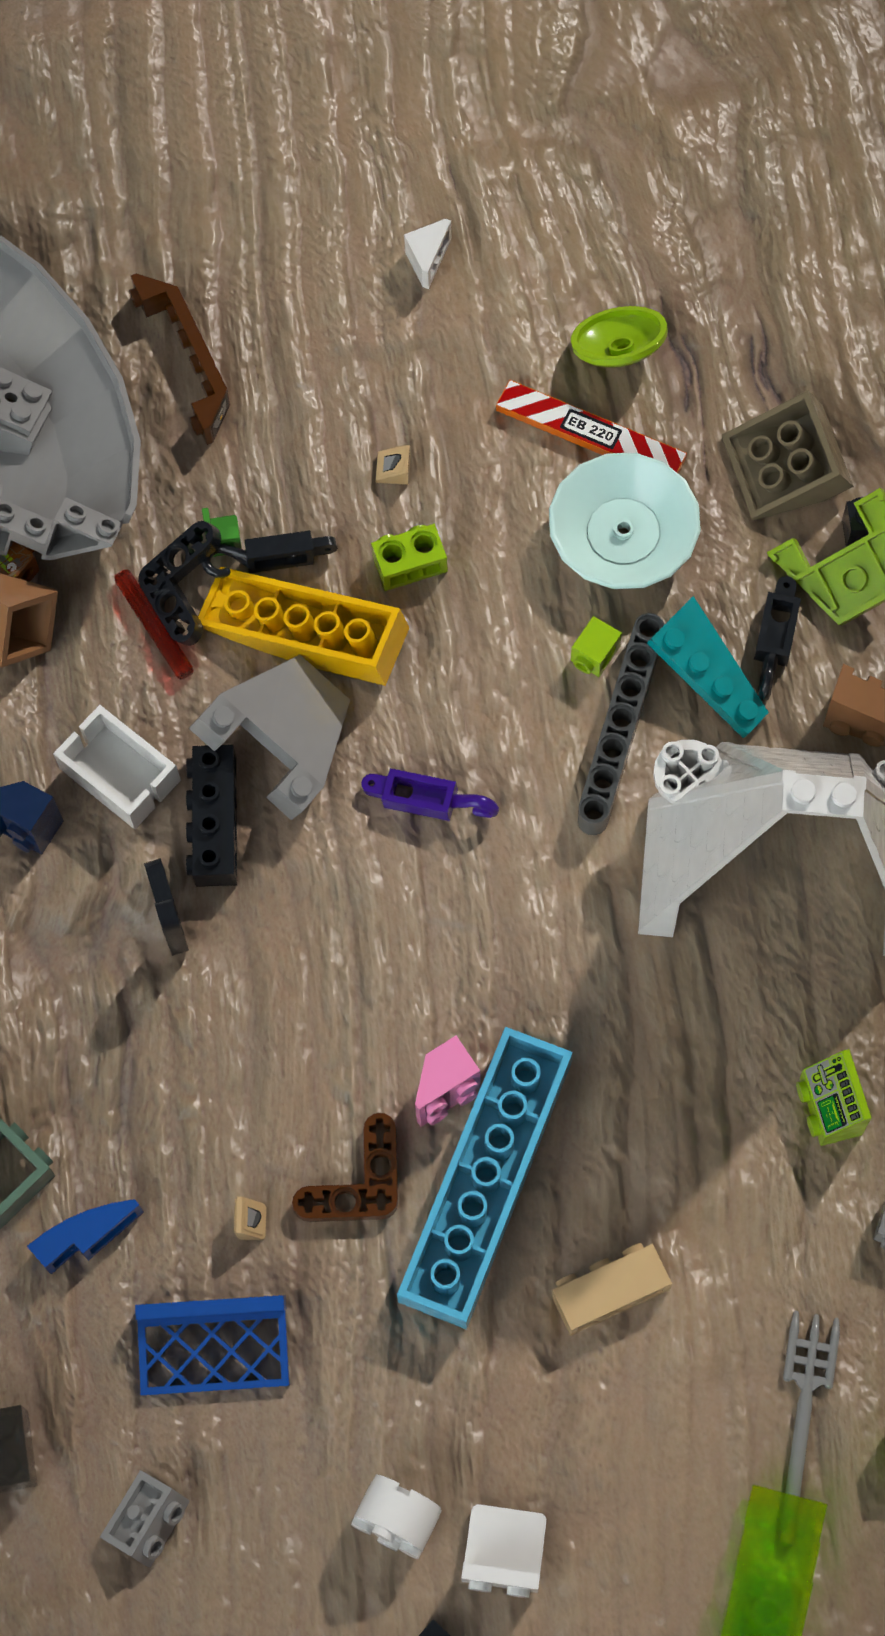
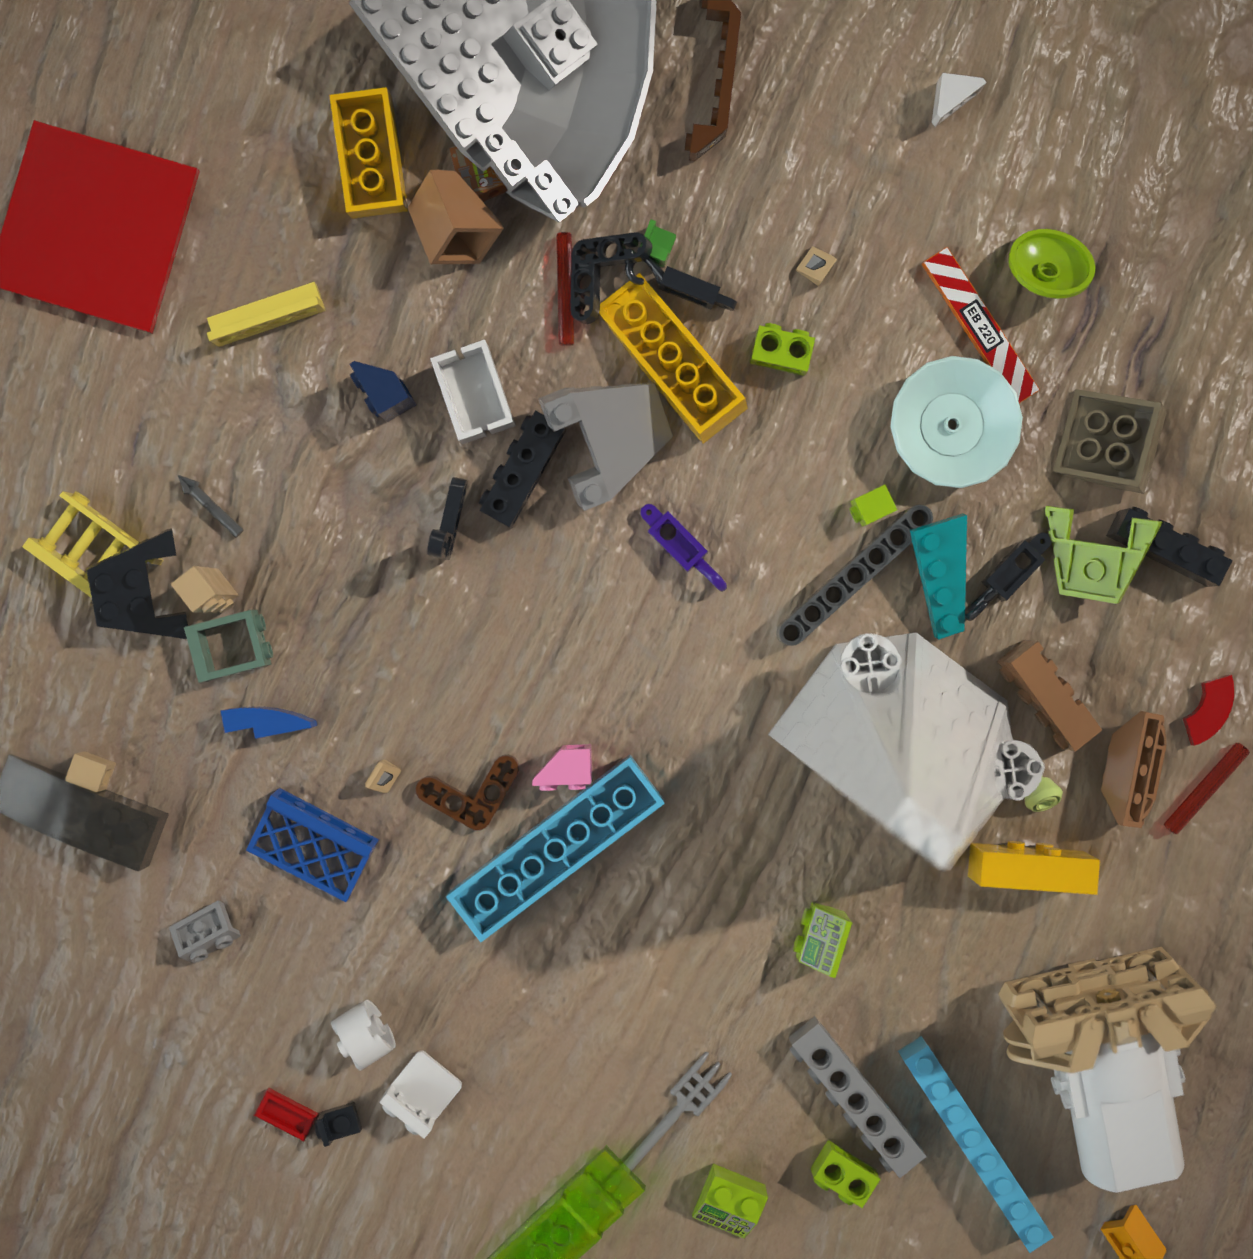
camera: 25 degrees right, 20 degrees up
tan brick [552,1243,672,1336] -> none

